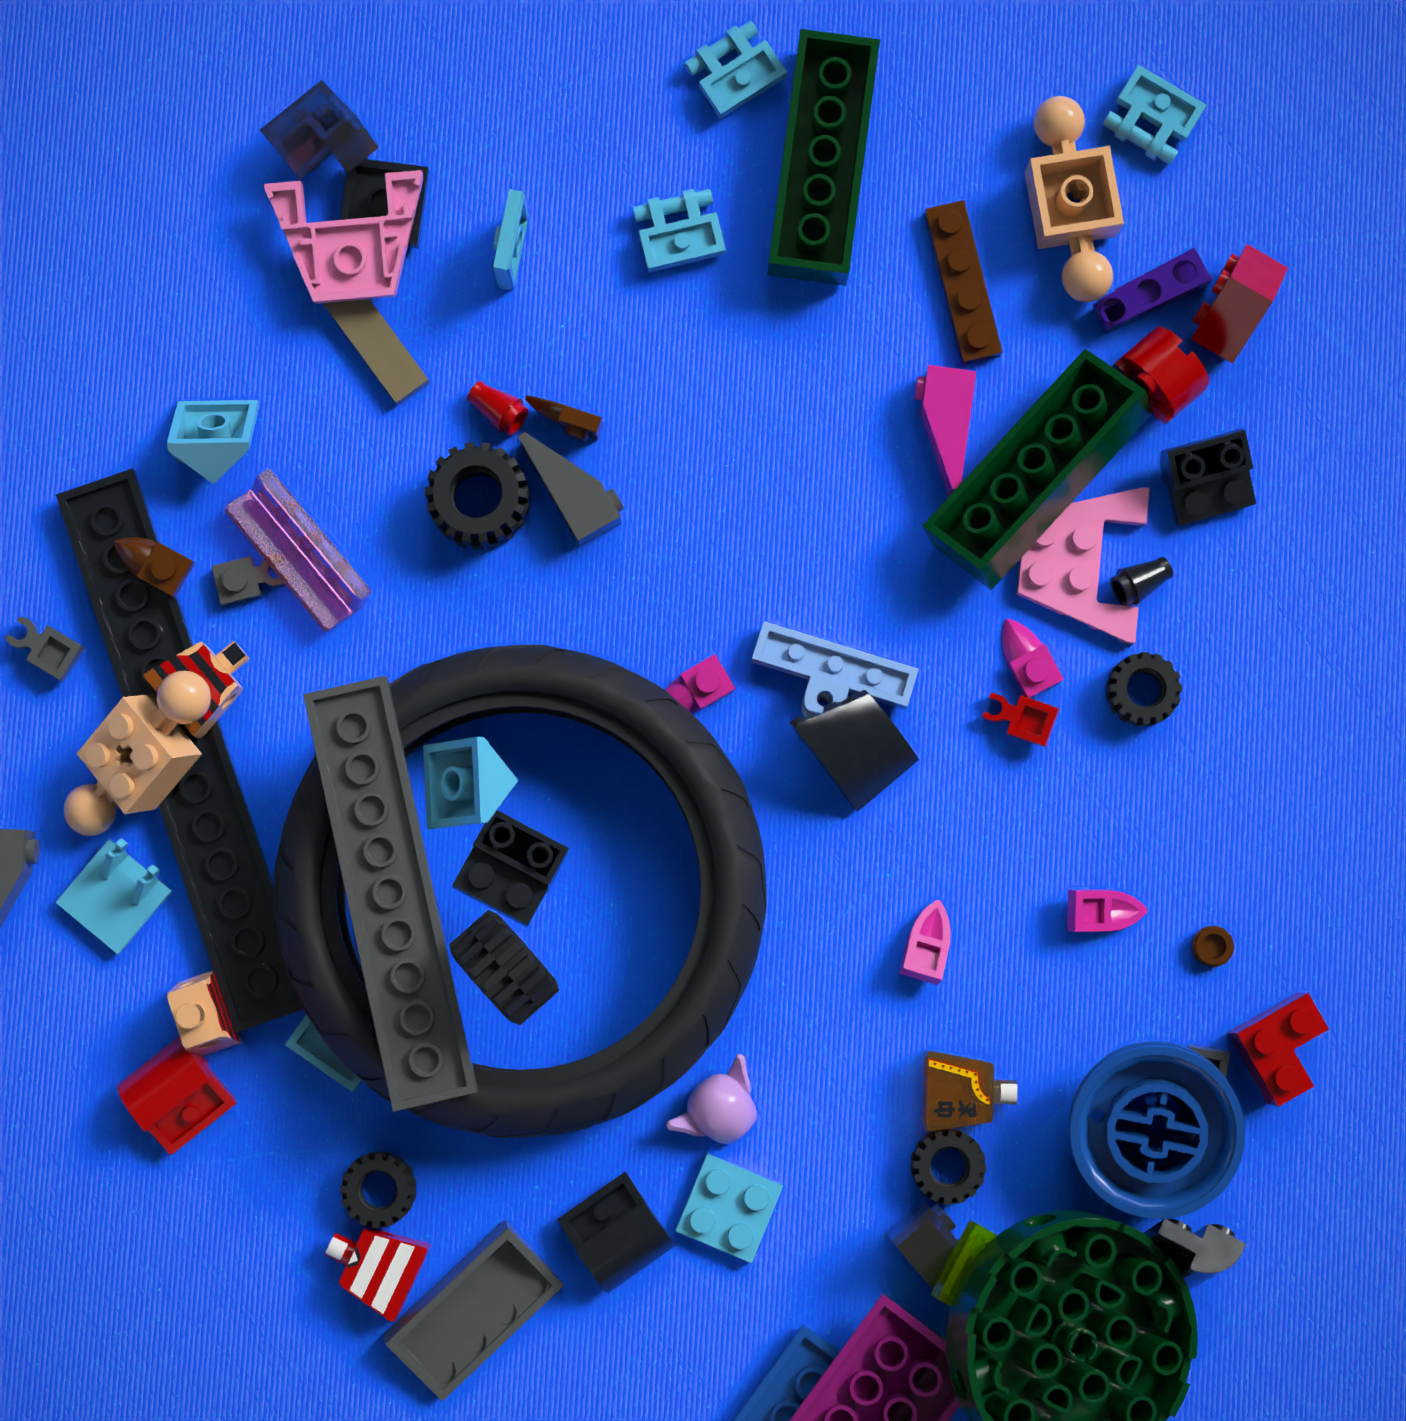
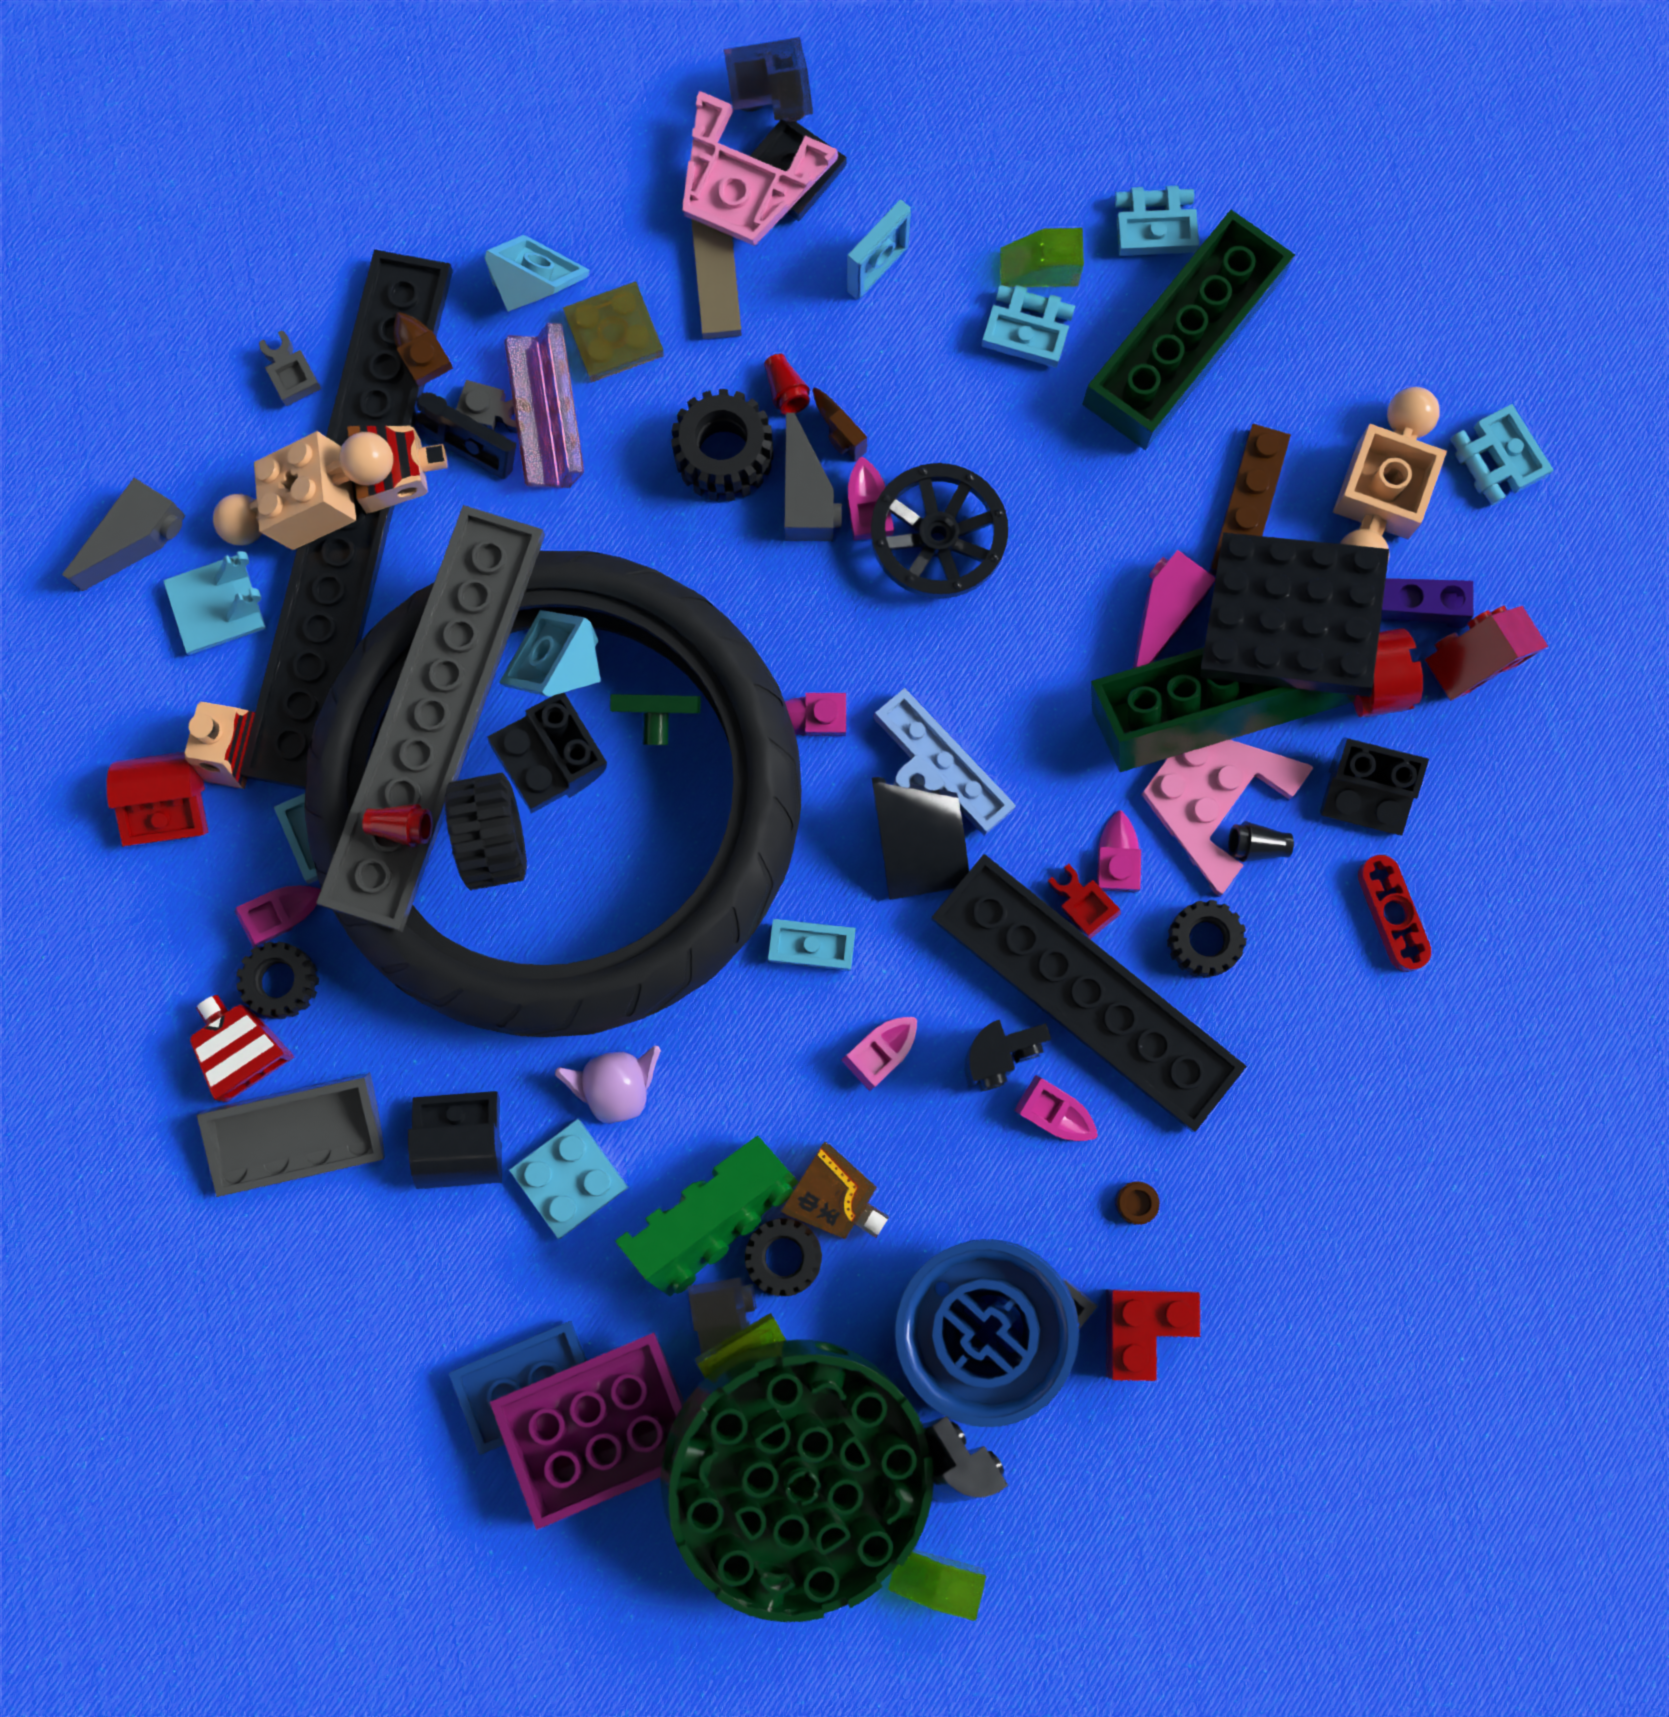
camera: 35 degrees right, 5 degrees down
none -> dark pink plate [234,885,321,948]
none -> red cone [363,804,433,848]
none -> black hinge [415,392,516,479]
none -> clear yellow plate [563,281,664,383]
none -> dark green tile [610,694,701,745]
none -> green wedge [615,1135,799,1297]
none -> medium azure plate [768,919,856,971]
none -> dark pink plate [847,457,894,541]
none -> black wheel [870,463,1008,599]
none -> clear neon green slope [888,1549,987,1621]
none -> black plate [931,854,1247,1132]
none -> black brick [964,1019,1051,1092]
none -> clear neon green slope [1000,228,1084,287]
none -> black plate [1200,532,1389,697]
none -> red beam [1358,855,1432,972]

